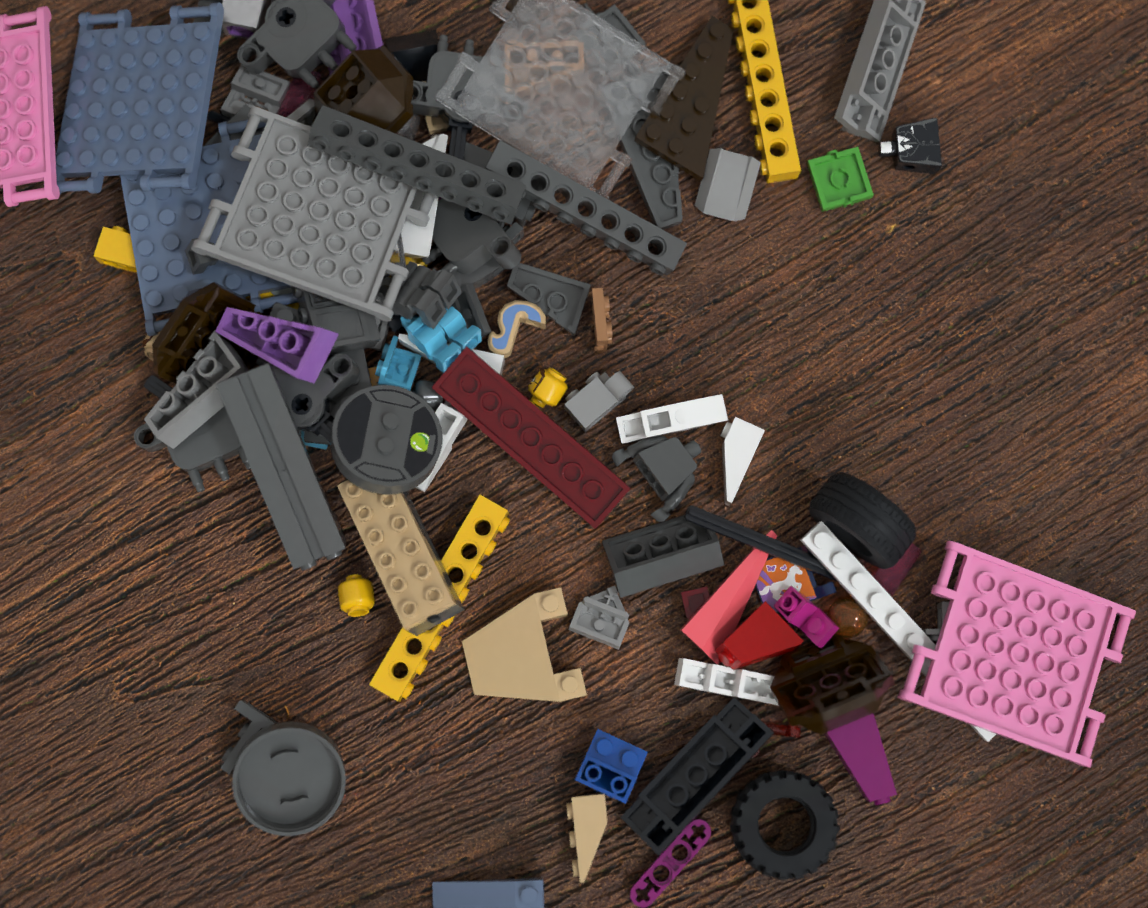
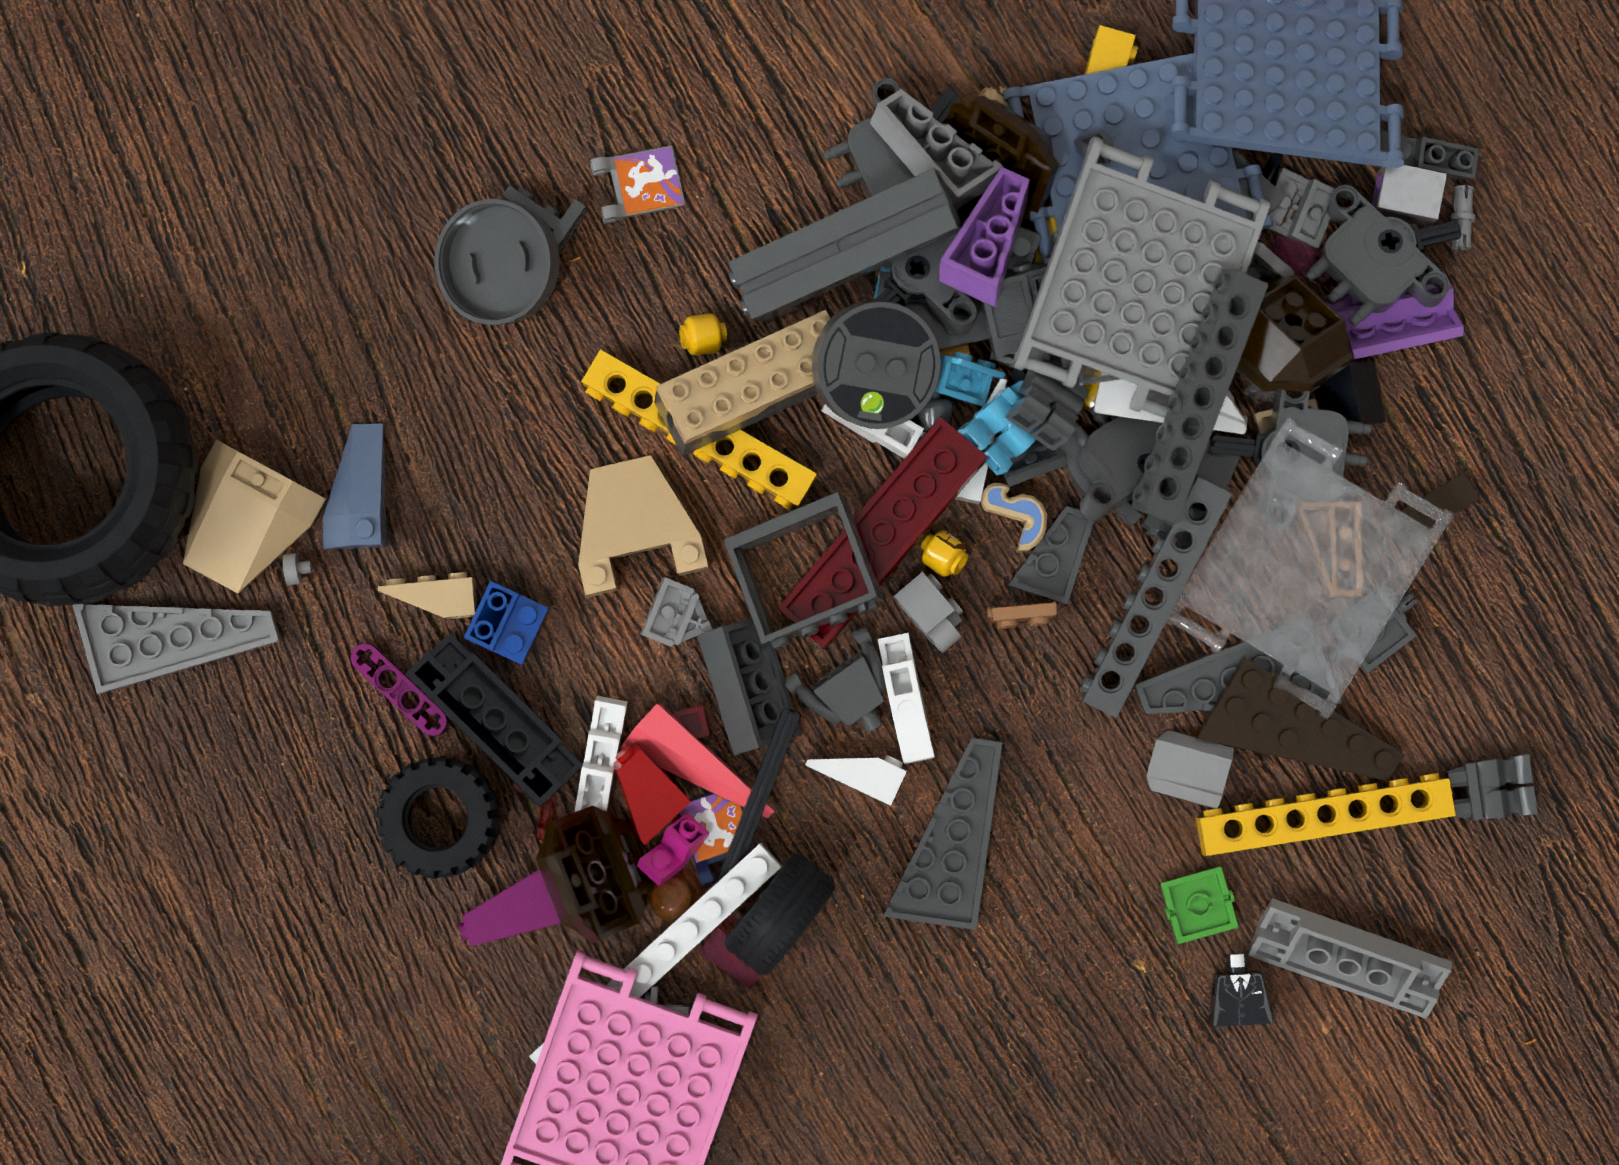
camera: 90 degrees right, 5 degrees up
none -> flag [590,145,685,224]
none -> dark grey window [724,492,884,649]
none -> dark grey wing [883,738,1003,930]

